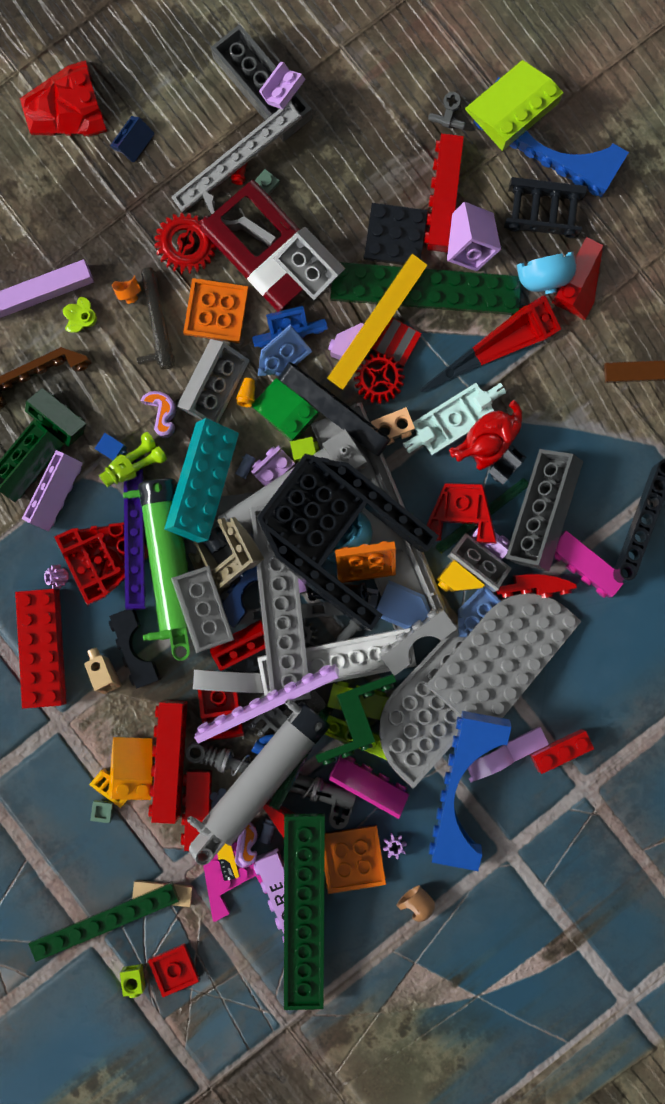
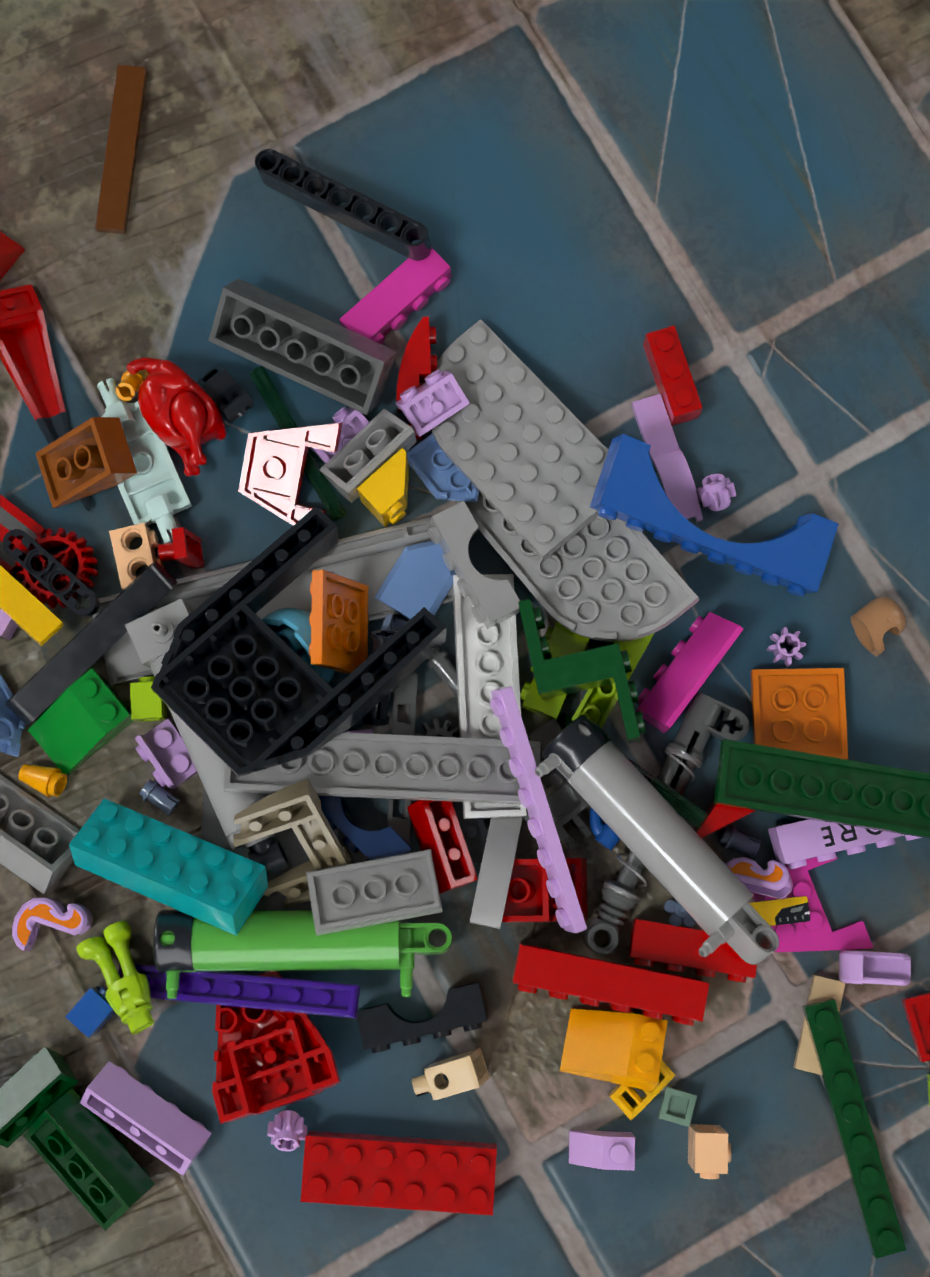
camera: 80 degrees left, 5 degrees down
none -> black beam [3,529,100,618]
none -> dark orange slope [35,417,137,508]
none -> light orange axle [116,370,148,401]
none -> red tile [158,527,205,569]
none -> lavender bracket [396,370,470,436]
none -> lavender slope [569,1130,635,1171]
none -> light nougat brick [688,1124,731,1179]
none -> lavender gear [696,473,736,511]
none -> lavender animal [839,950,911,986]

